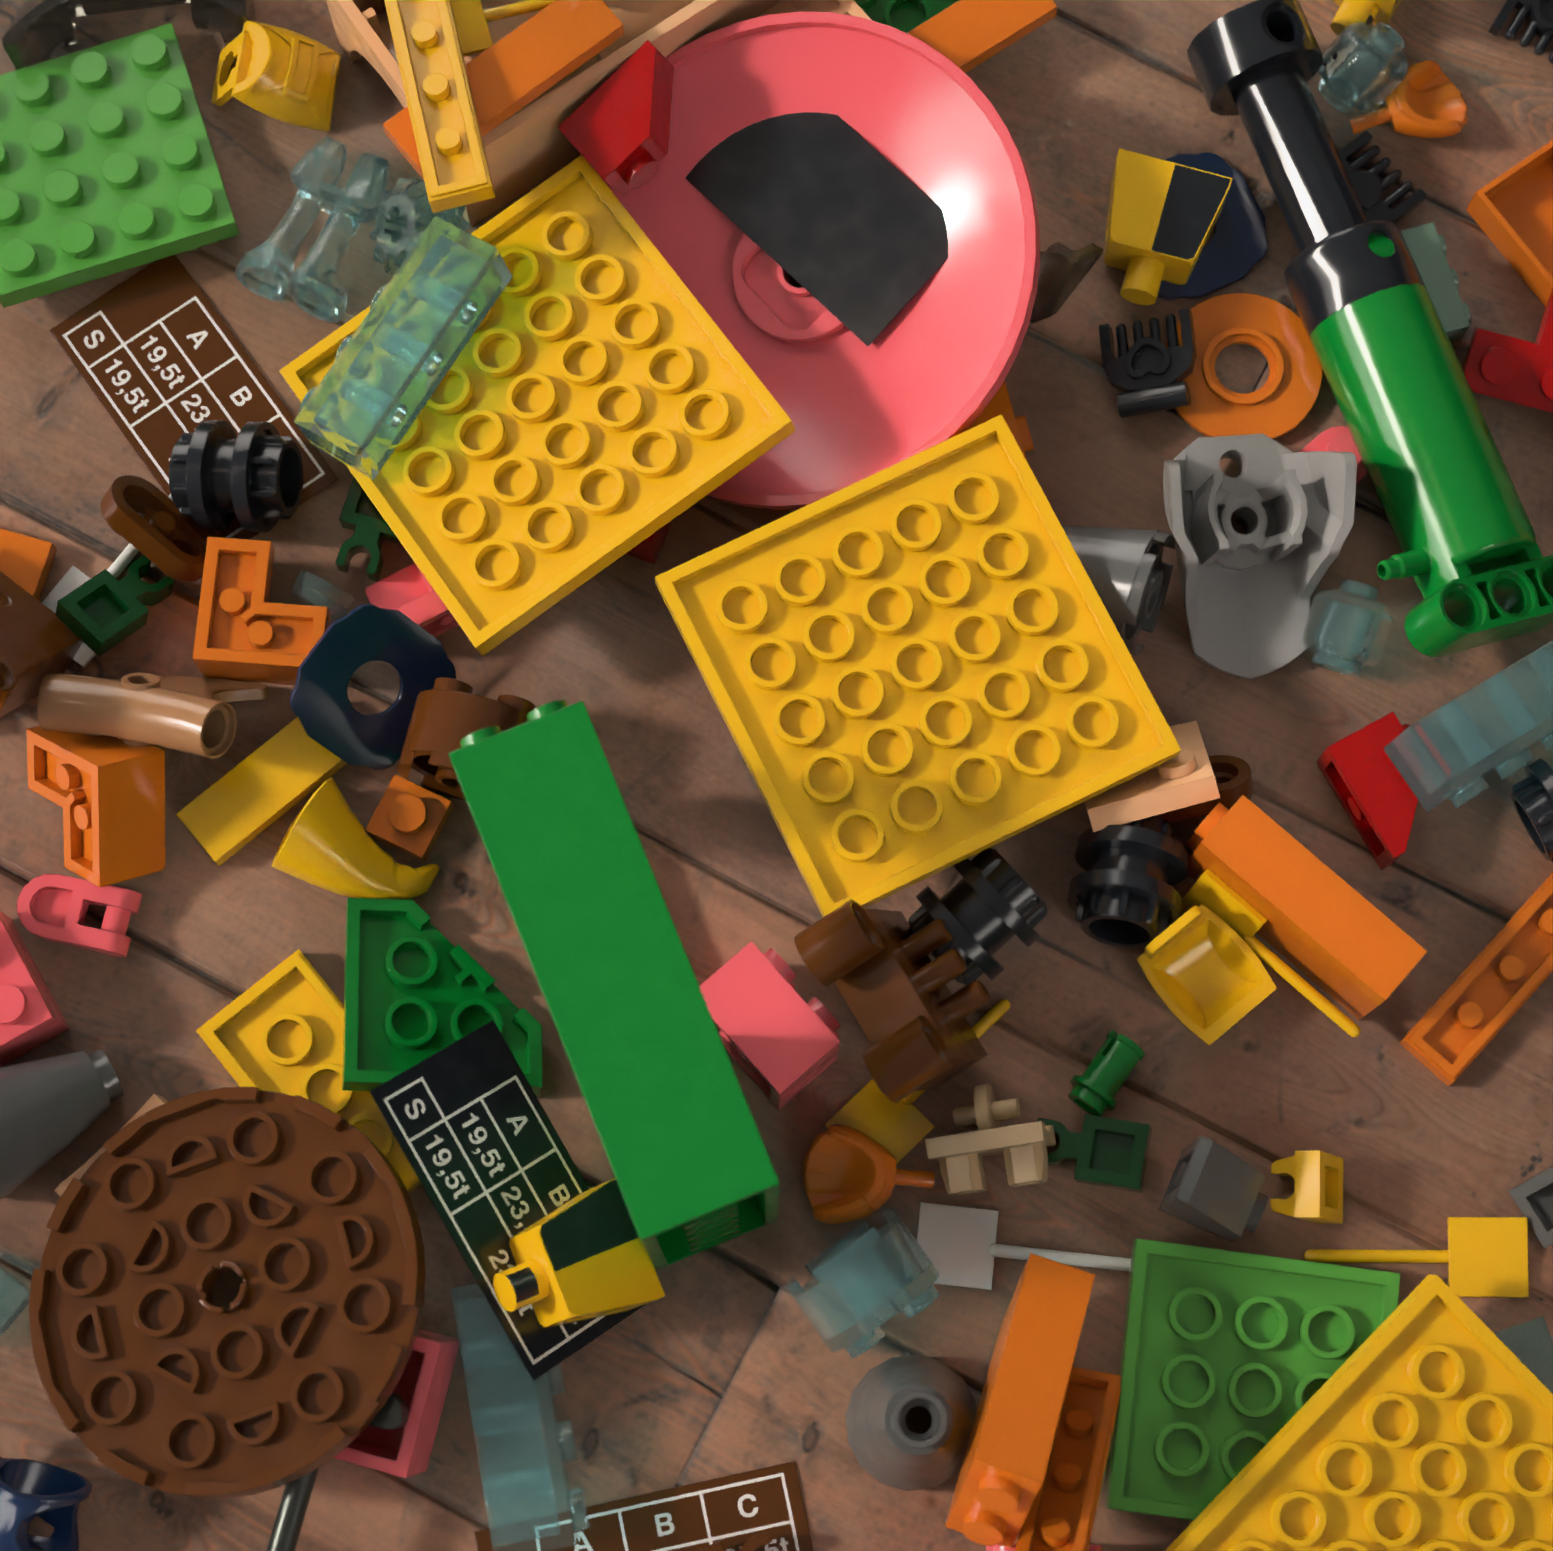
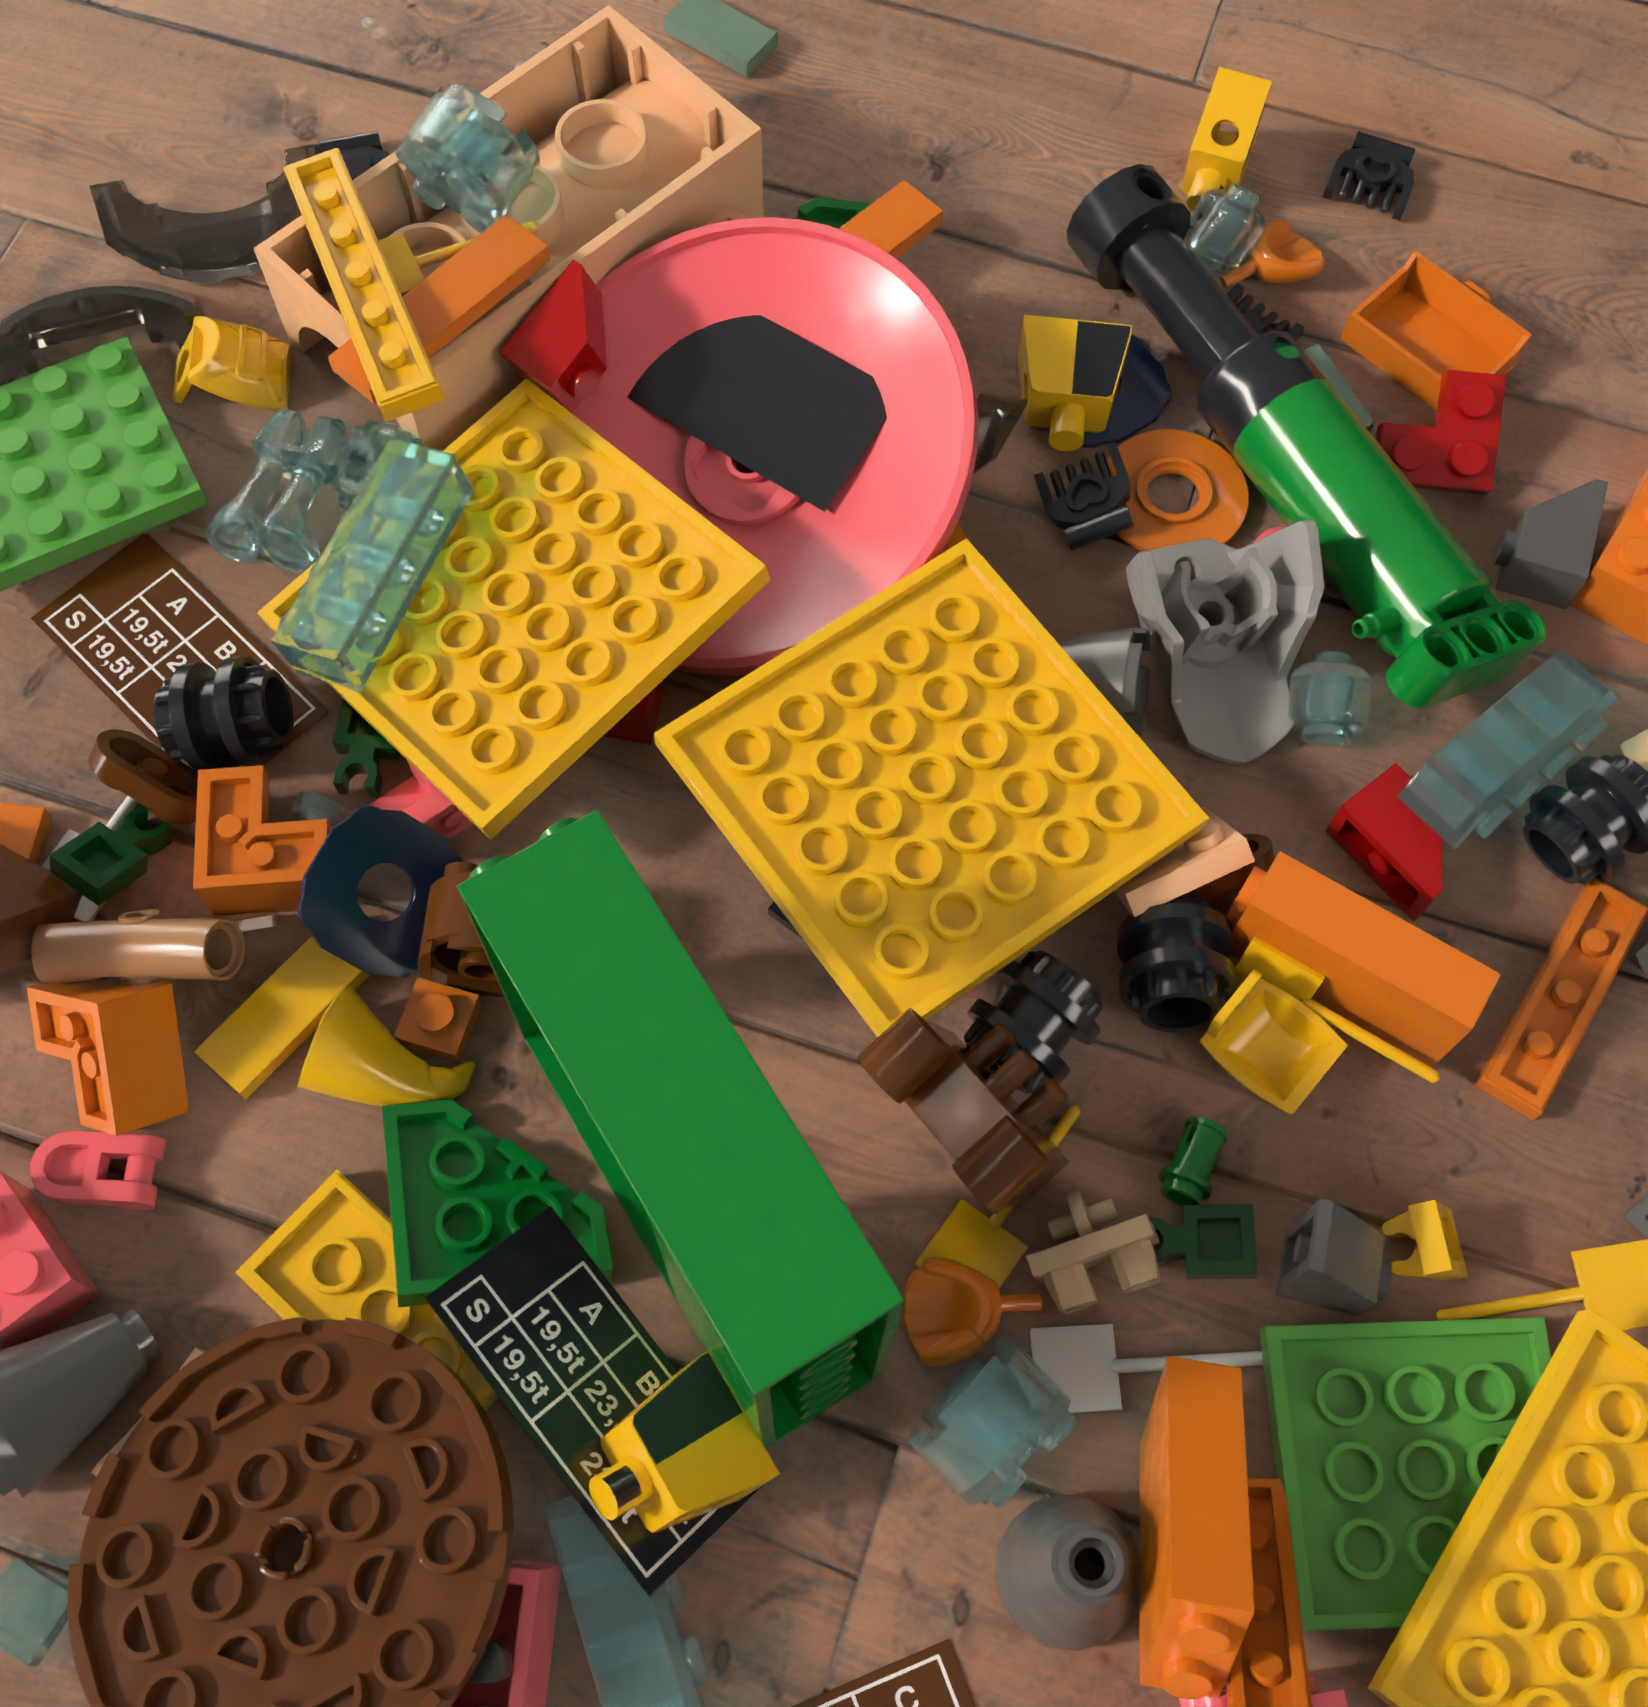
camera: 10 degrees left, 10 degrees down
coral brick [699,941,840,1110] -> none

